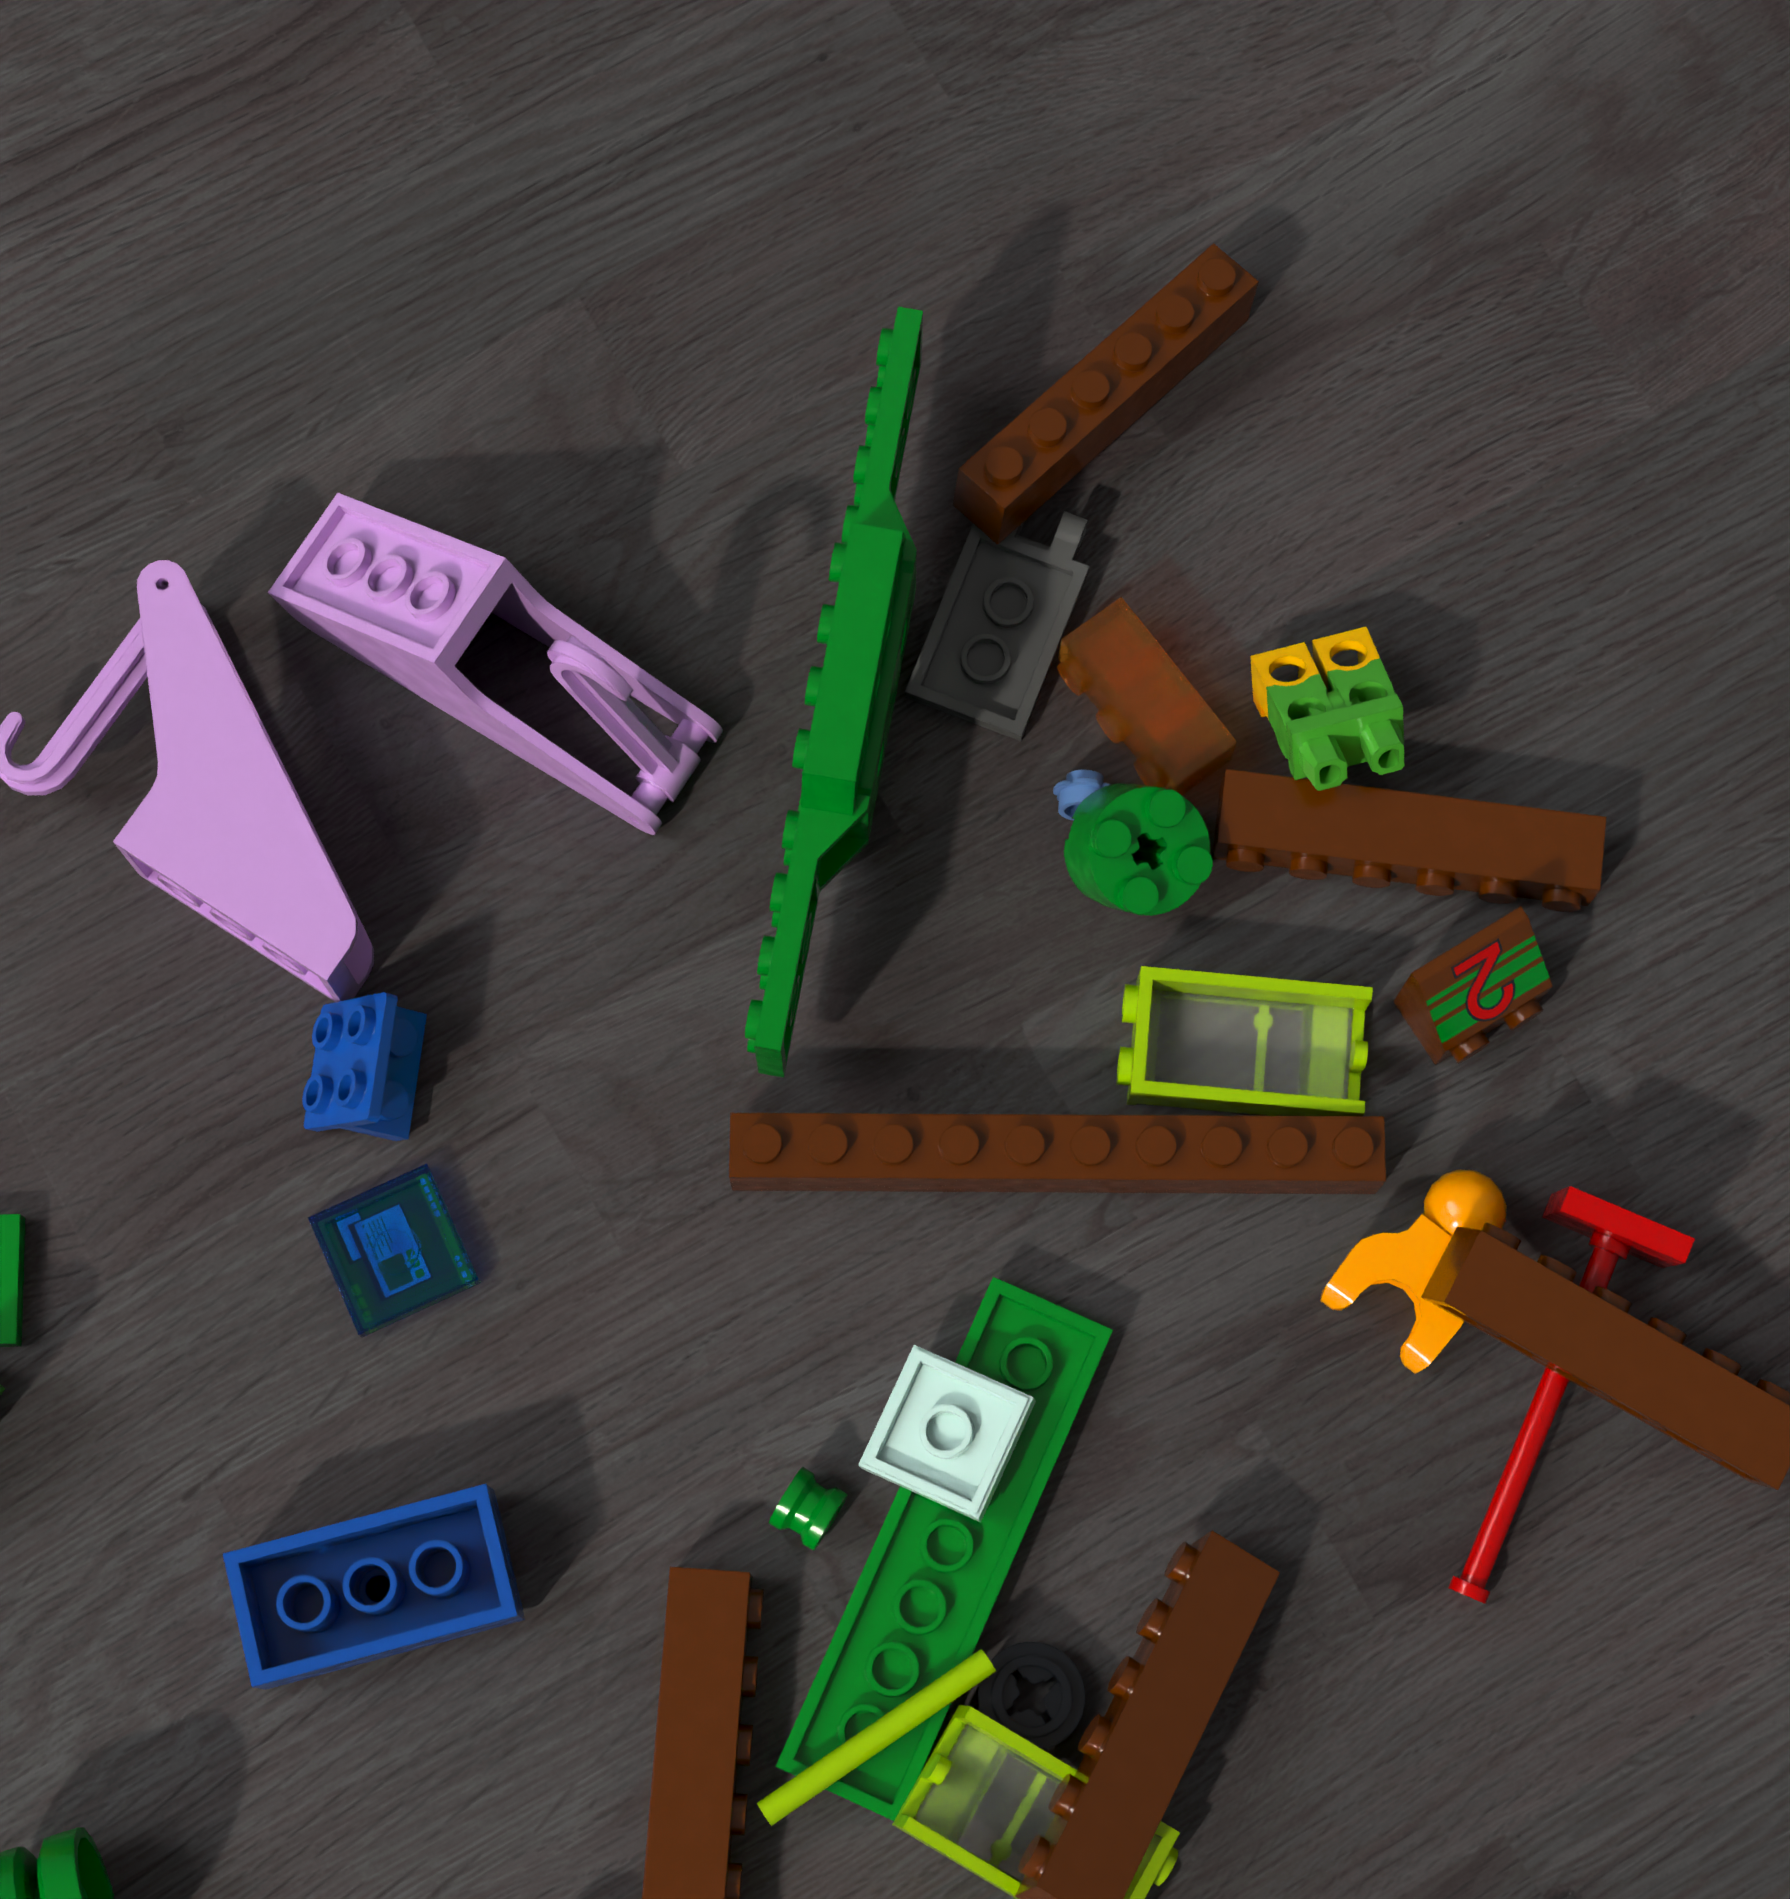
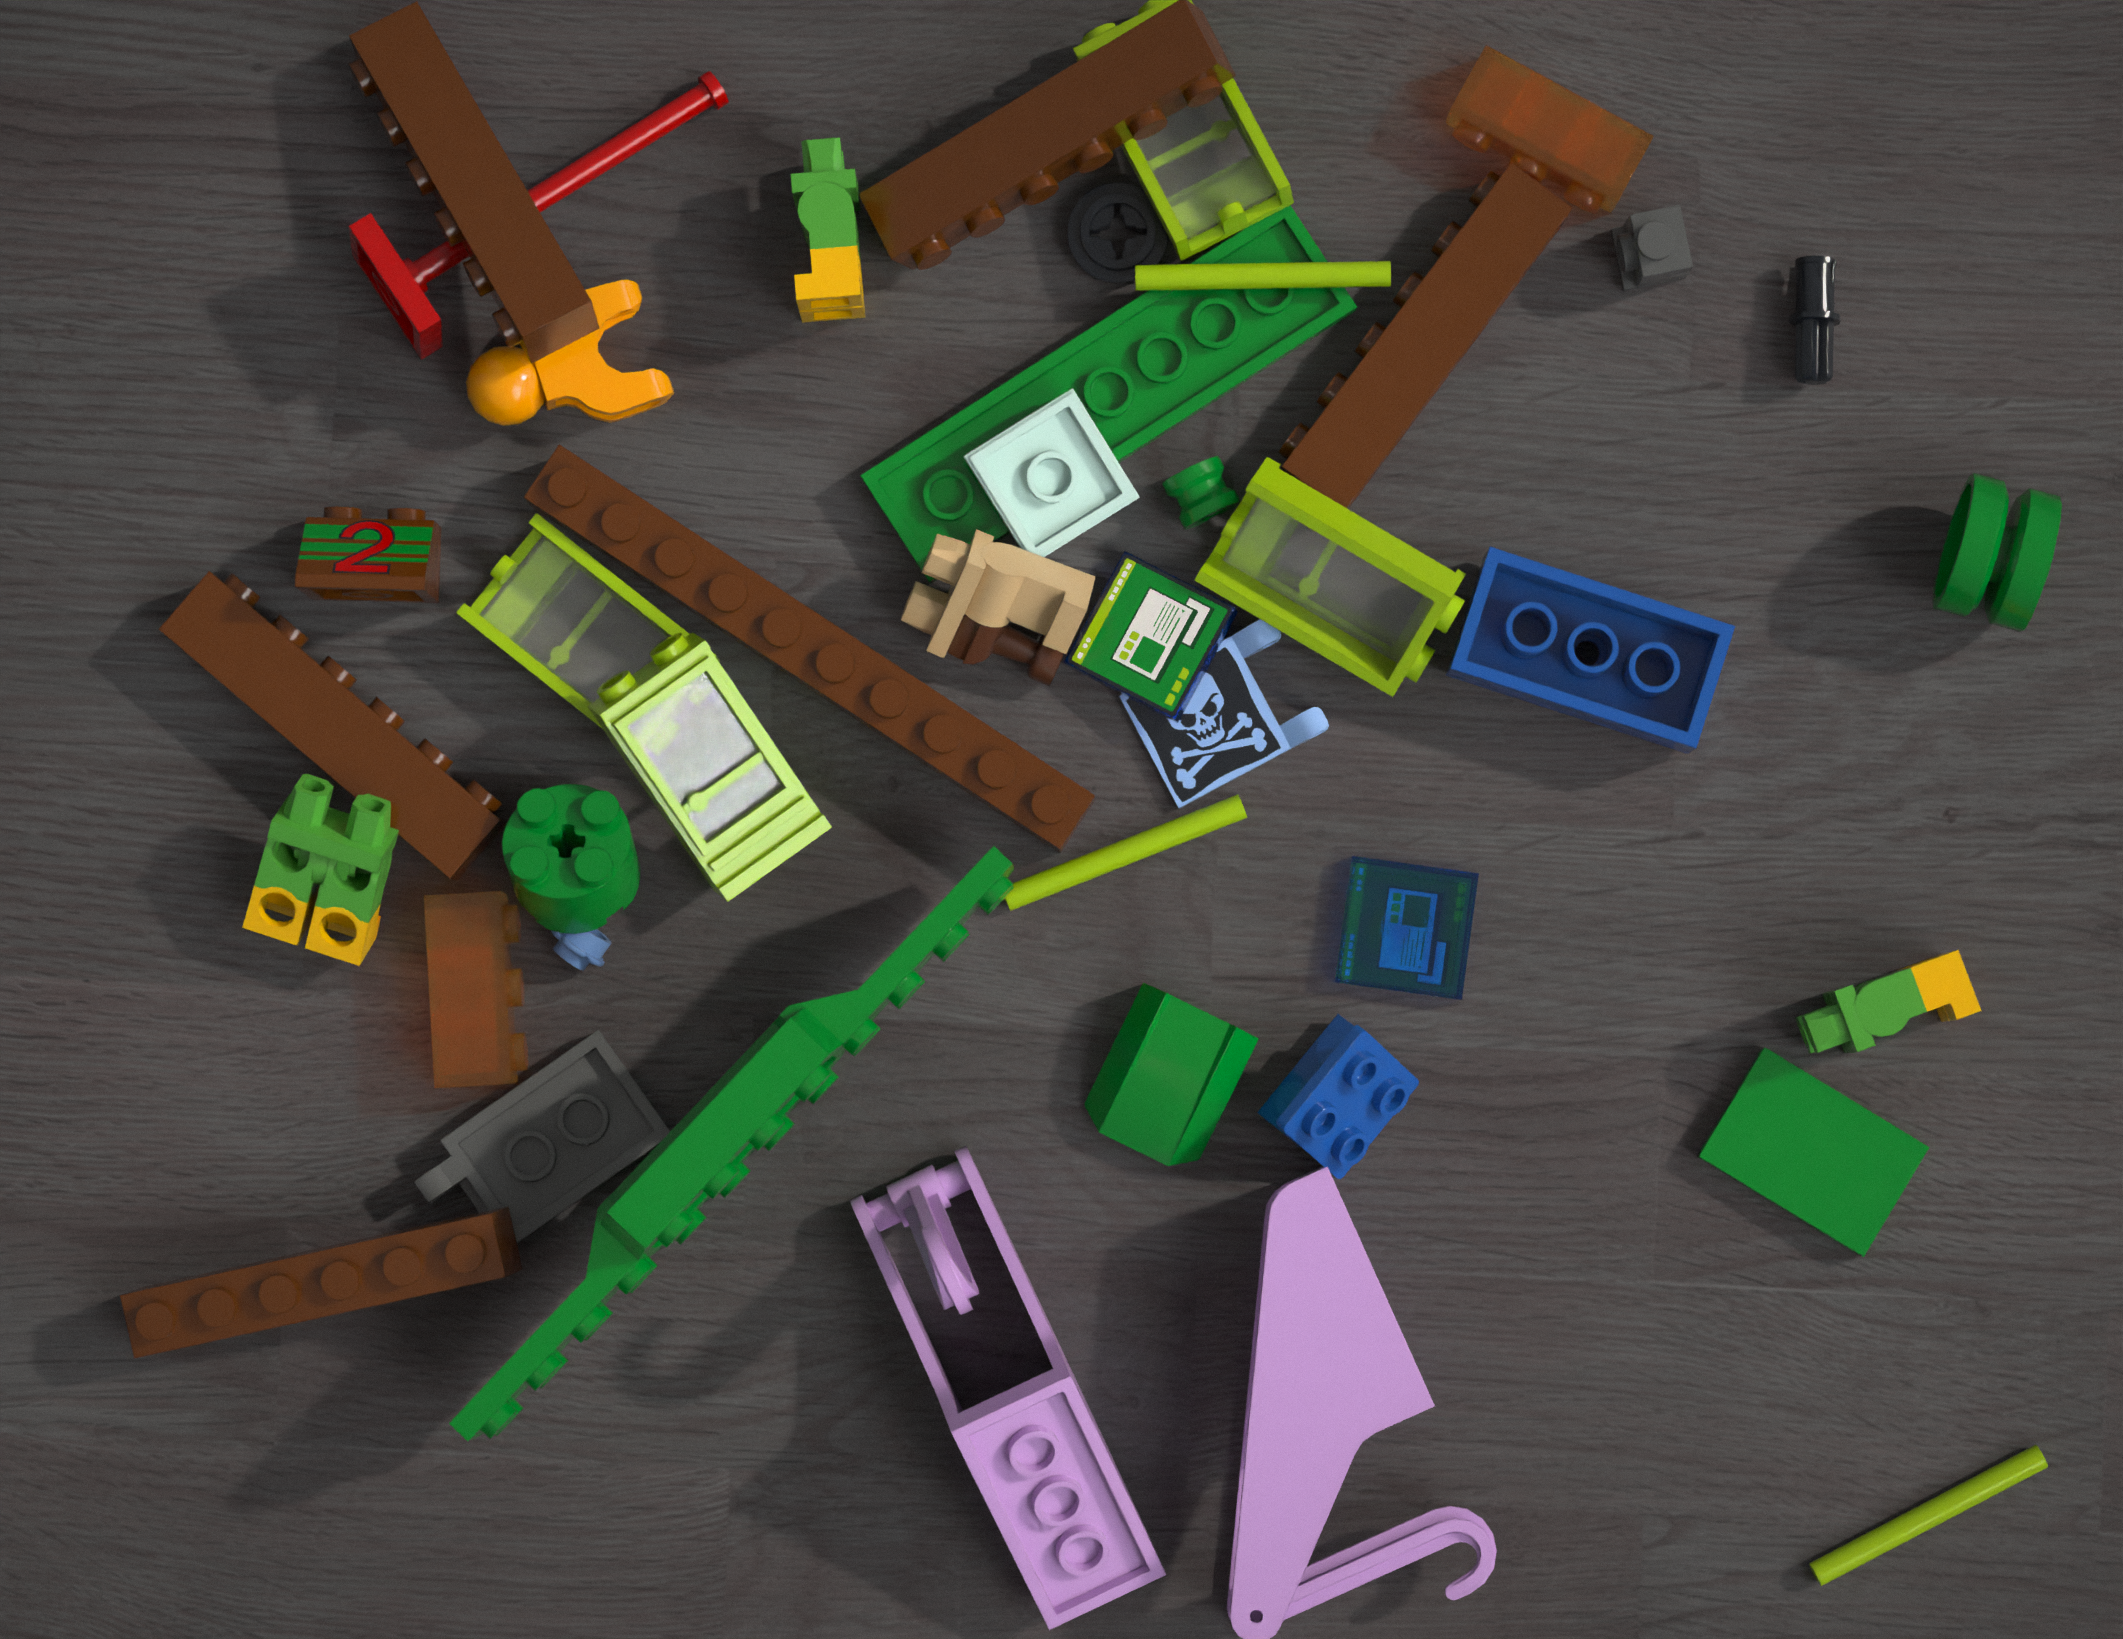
camera: 145 degrees left, 10 degrees up
none -> lime door [587,633,832,902]
none -> hips [791,138,865,323]
none -> tan hips [901,529,1095,686]
none -> lime bar [1005,794,1247,911]
none -> tile [1064,551,1238,723]
none -> green slope [1084,982,1259,1166]
none -> flag [1119,619,1329,809]
none -> door [1195,457,1466,697]

